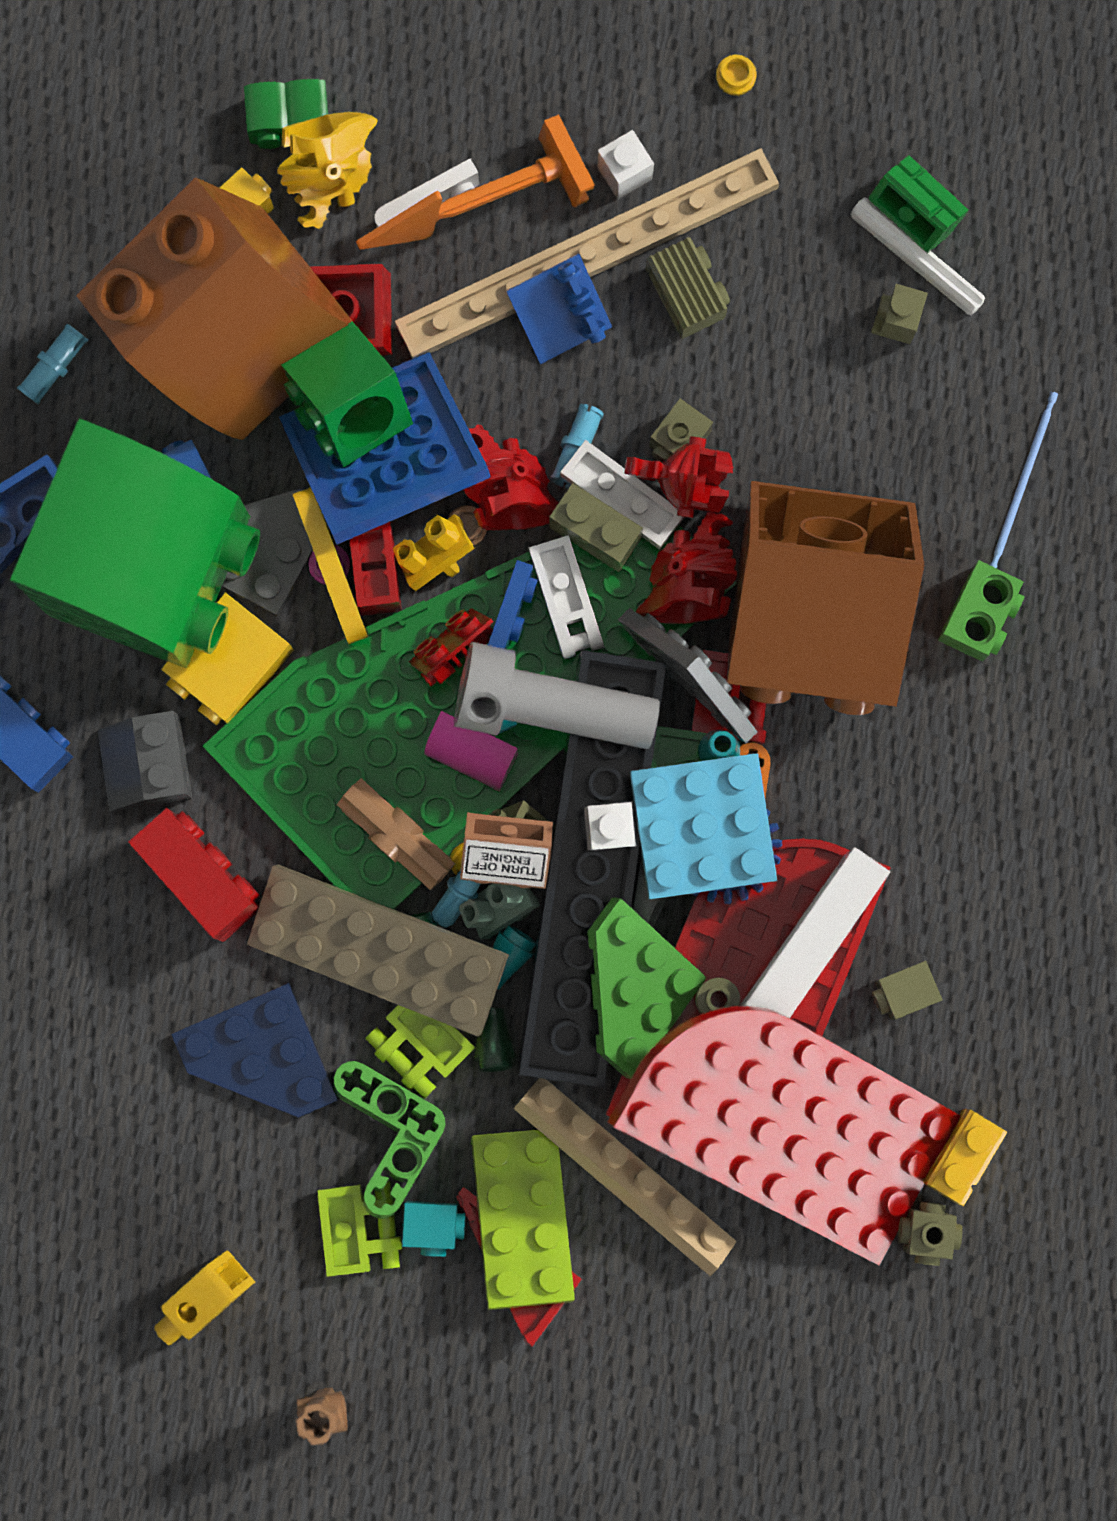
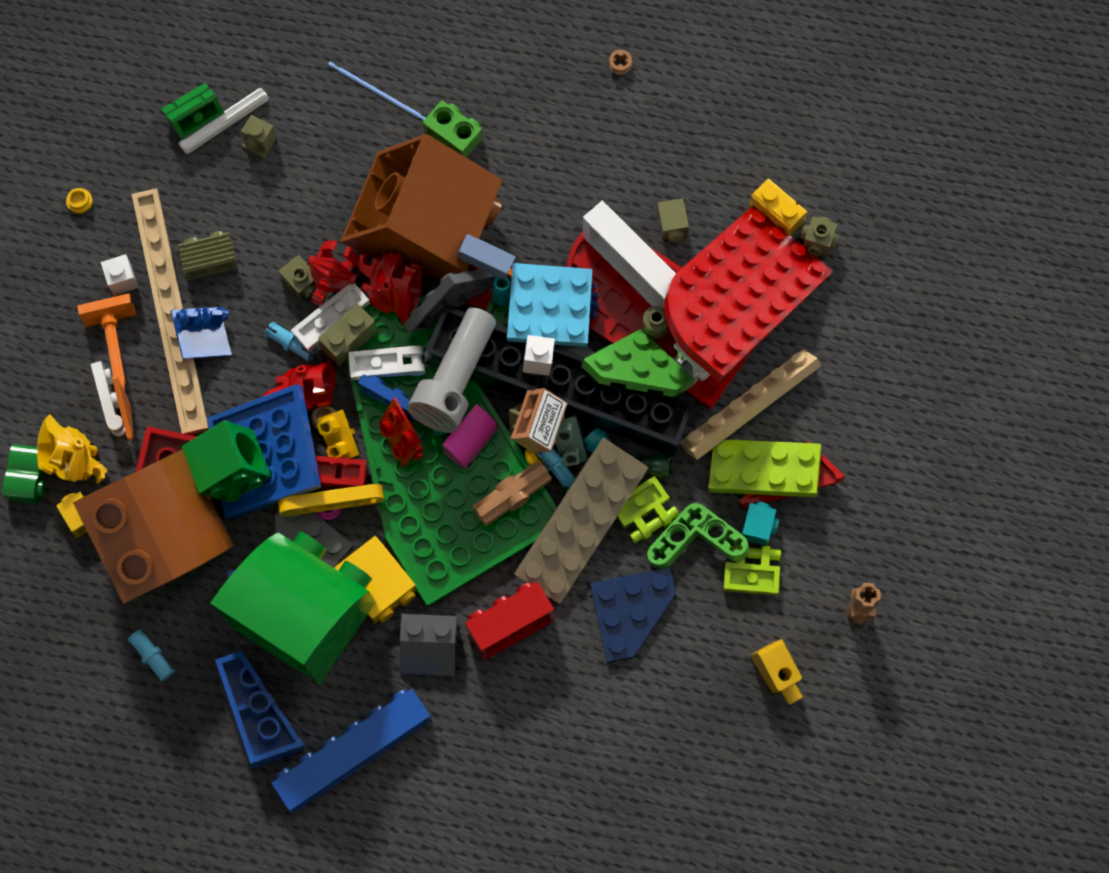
camera: 75 degrees left, 10 degrees down
none -> sand blue slope [456,234,516,280]

